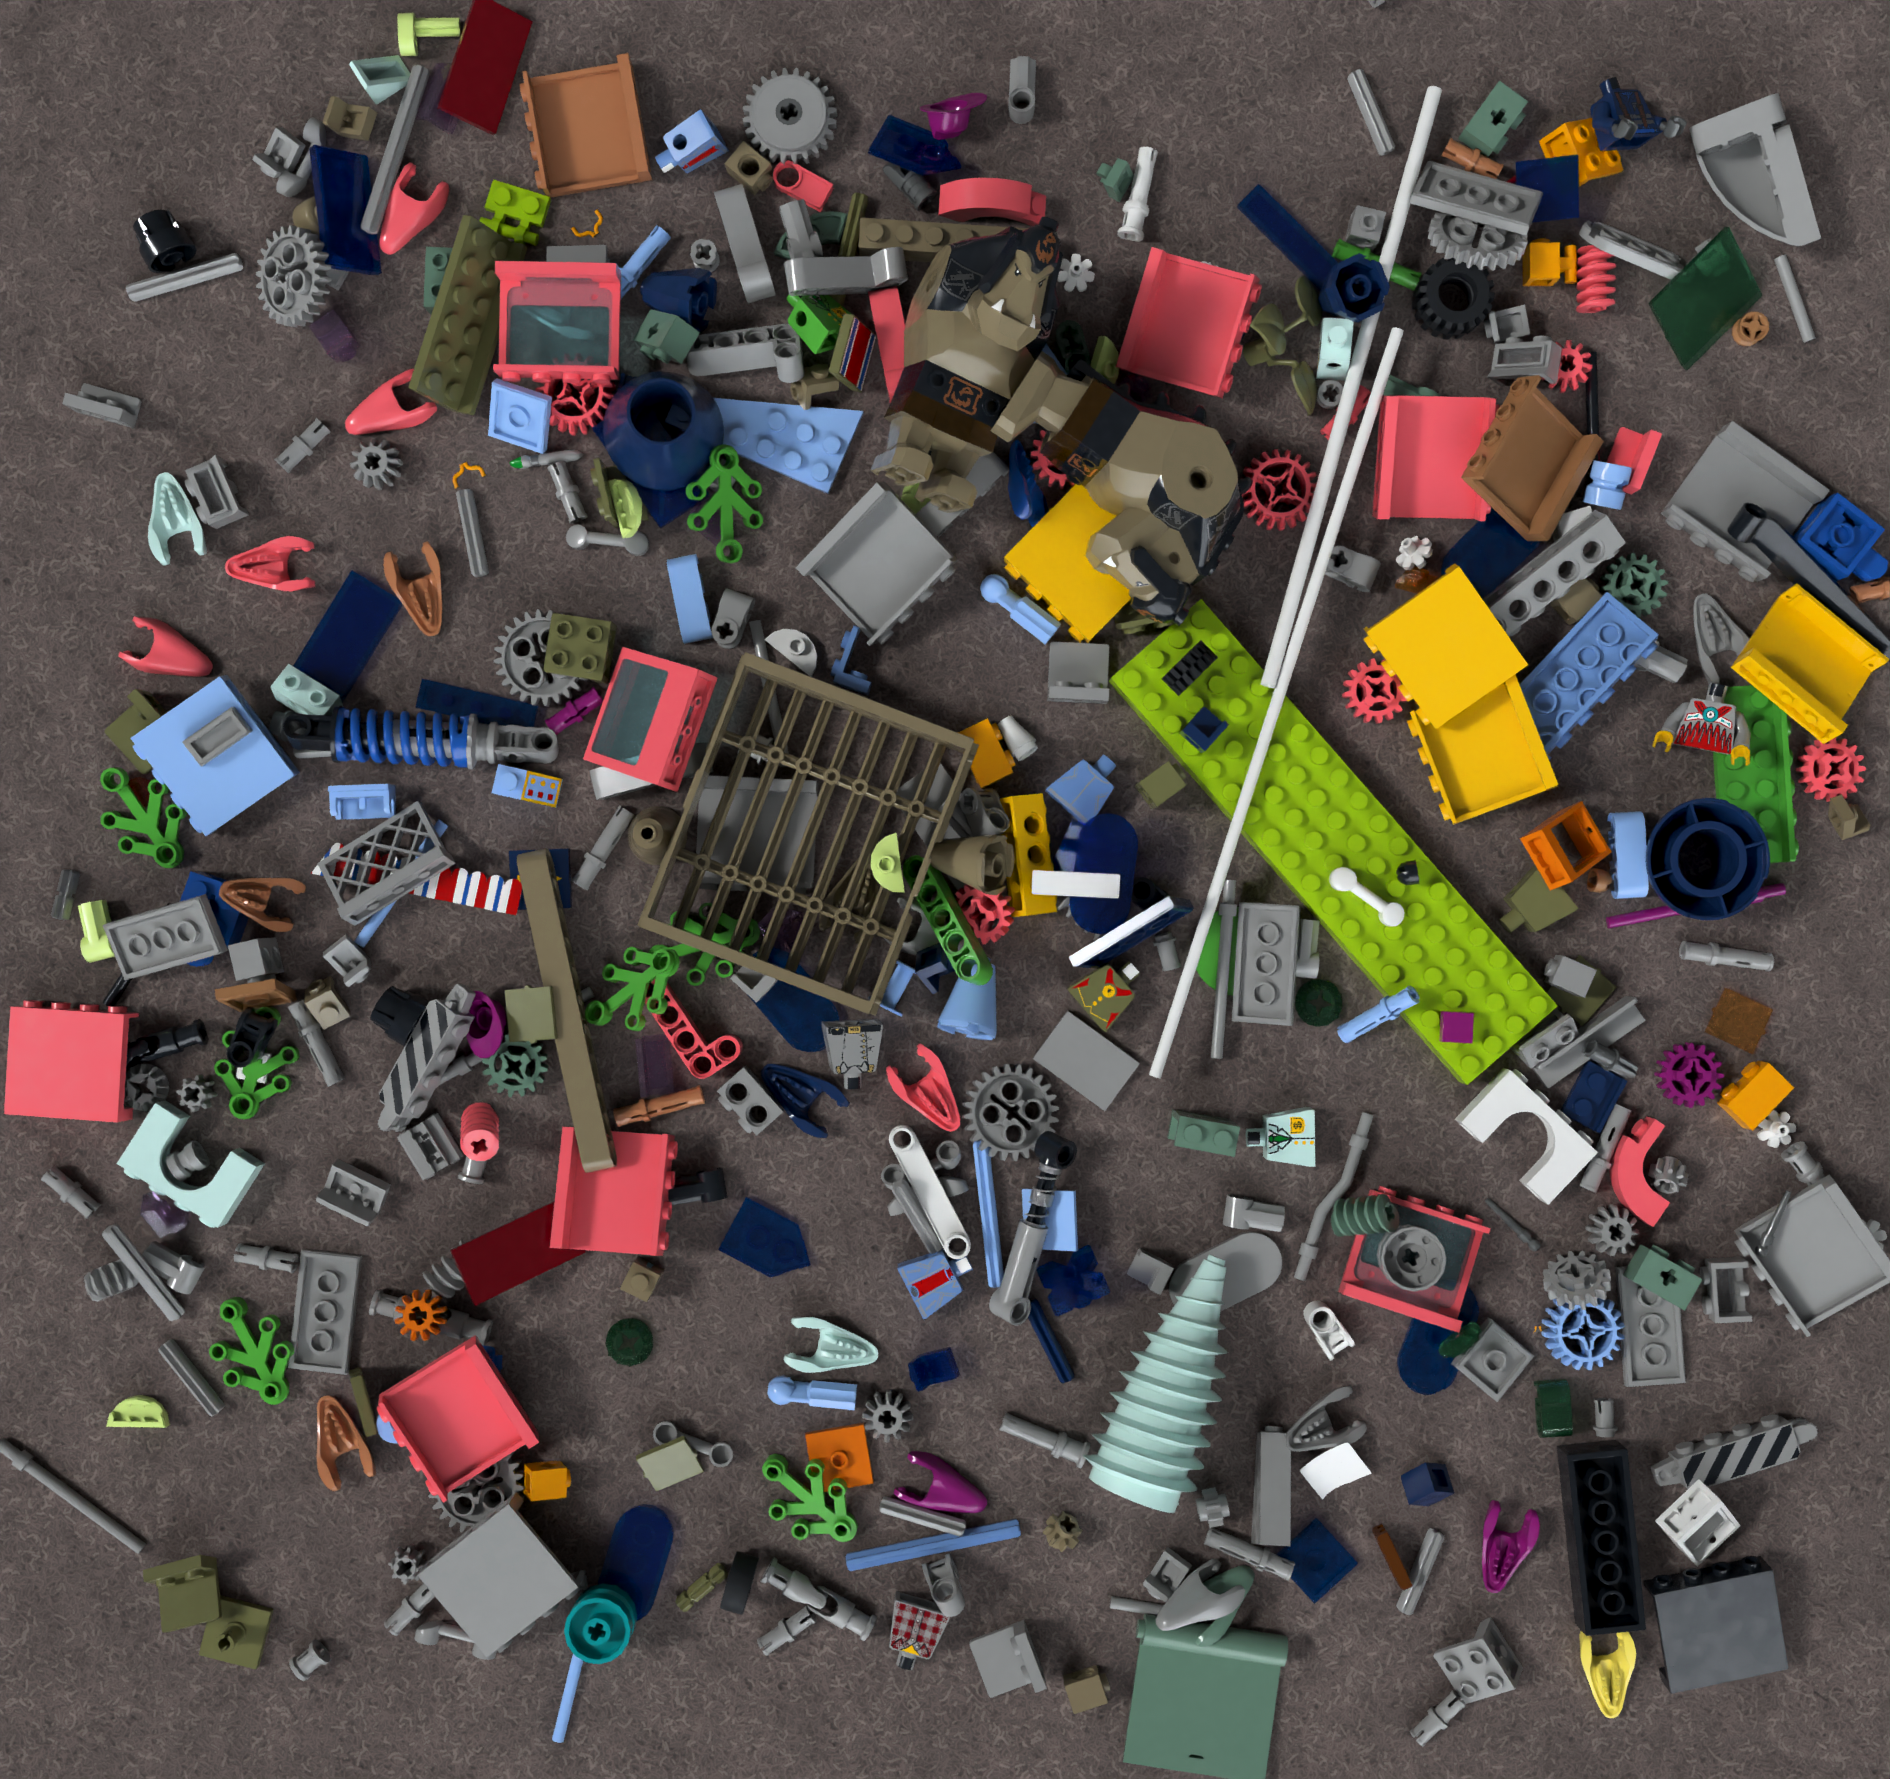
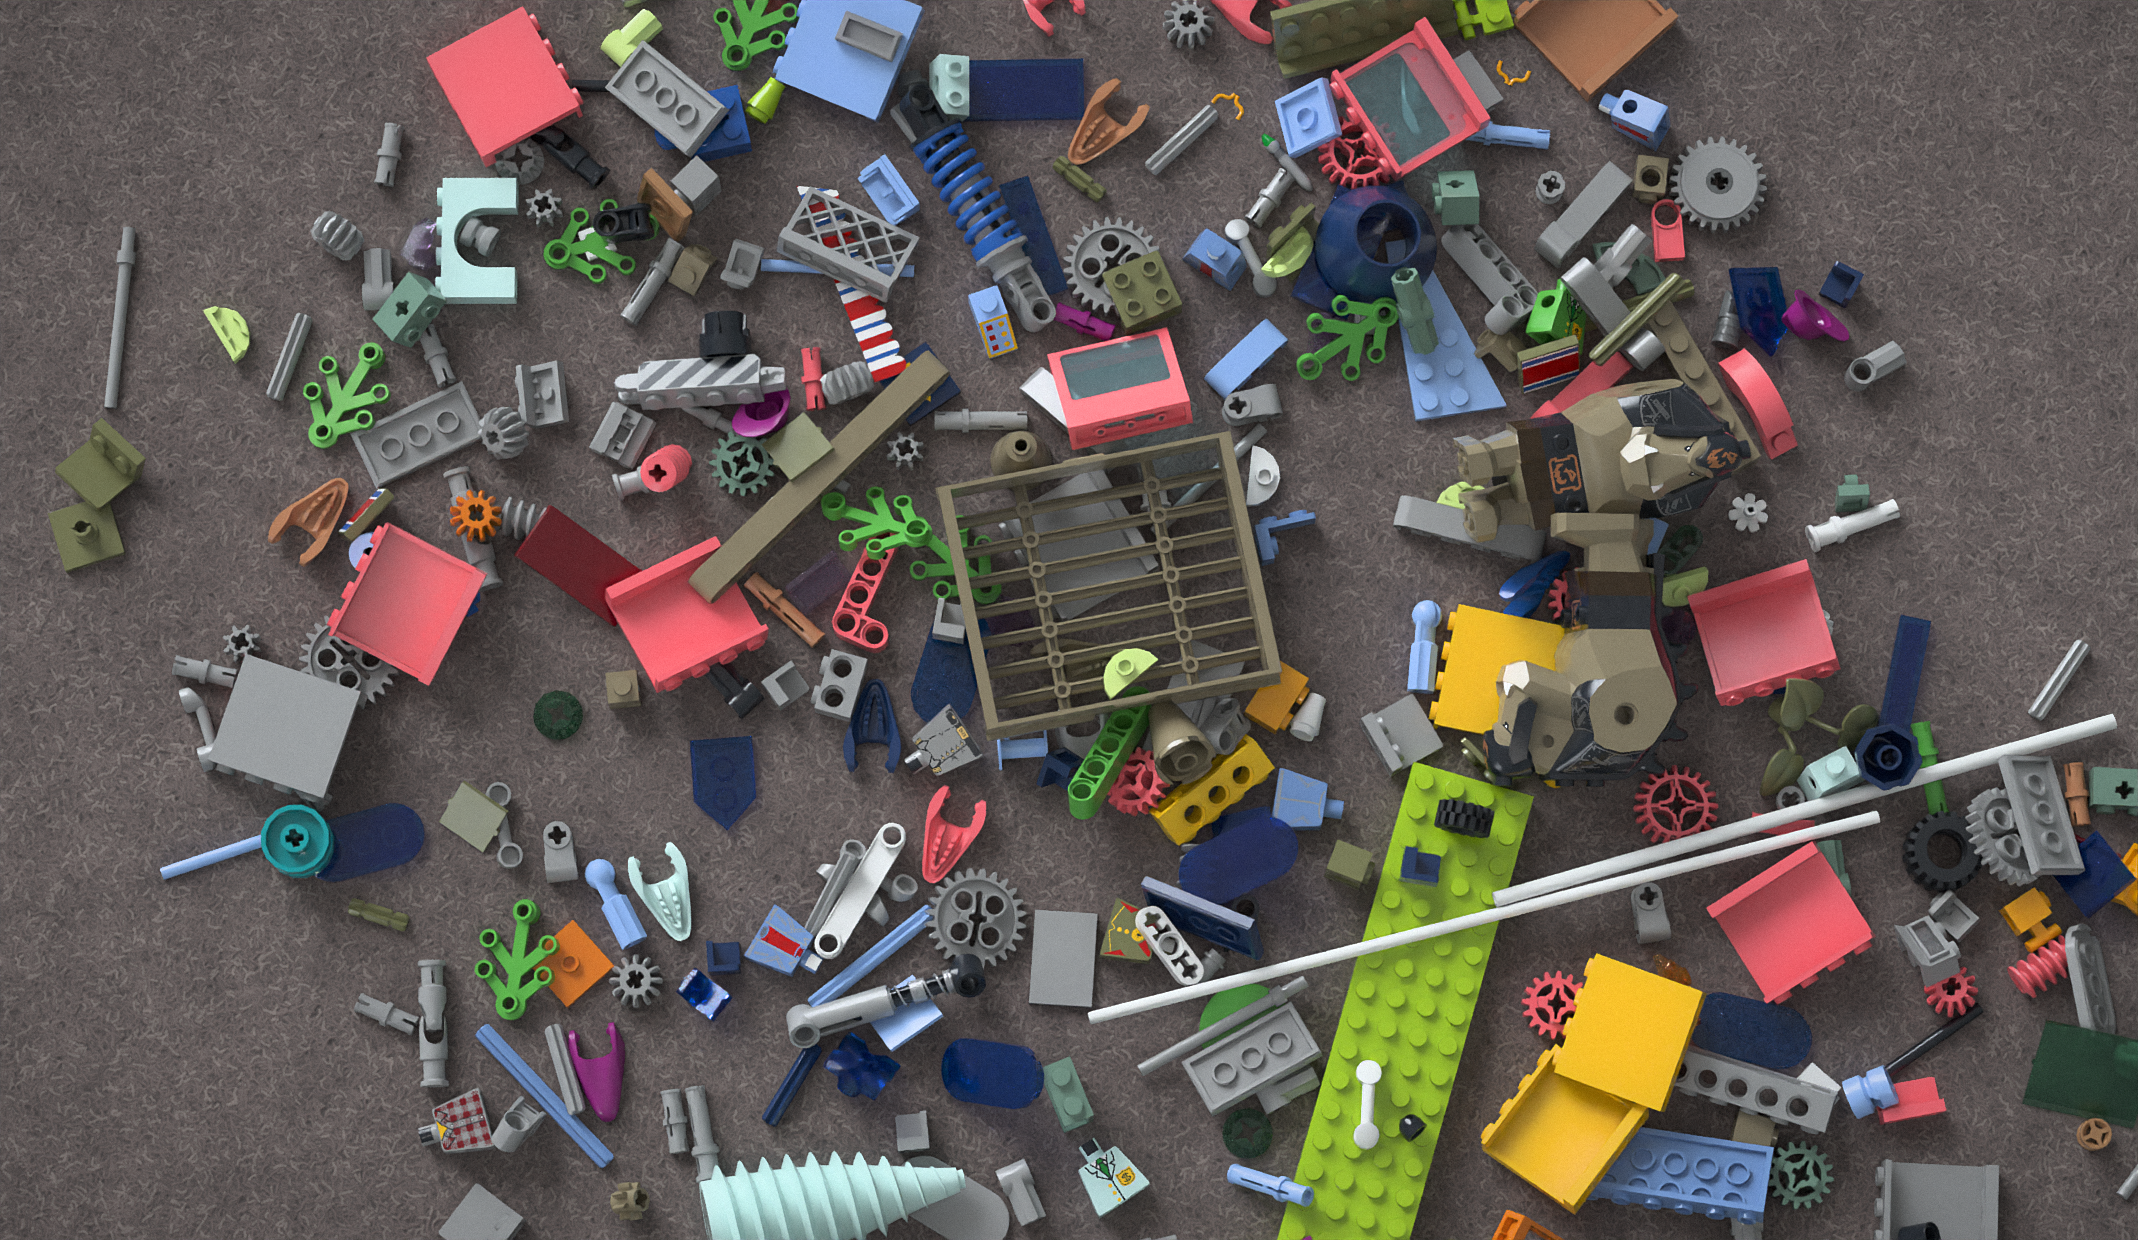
camera: 55 degrees right, 10 degrees down
light grey axle [102,1224,185,1321] -> none
nougat animal [219,877,306,932] -> none
light grey bush [289,1639,331,1681] -> none
light orange brick [524,1461,571,1501] -> none
dark blue cone [640,268,717,334] -> none
black tyre [720,1551,759,1615] -> none
light grey panel [796,481,958,646] -> none
light blue cone [937,957,997,1040] -> none
white sticker [1032,870,1120,898] -> none
light grey brick [1345,205,1386,252] -> none
white plant [1396,536,1433,570] -> none
medium nougat panel [1461,375,1604,541] -> none
none -> sand green brick [373,272,447,348]
none -> light grey gear [478,406,530,460]
none -> light grey piece [543,821,579,883]
none -> light grey pin [661,1089,690,1154]
none -> dark blue panel [706,941,741,976]
none -> lime cone [745,77,785,124]
none -> light grey panel [761,660,809,711]
none -> coral pin [801,347,826,411]
none -> light grey gear [820,361,874,405]
none -> light grey gear [887,432,924,471]
none -> clear blue tile [941,1038,1044,1109]
none -> olive axle [1052,156,1107,202]
none -> white beam [1135,906,1204,986]
none -> medium blue torso [1182,229,1247,291]
none -> sand green piece [1391,267,1439,355]
none -> olive axle [1589,273,1685,366]
none -> dark blue panel [1818,261,1864,308]

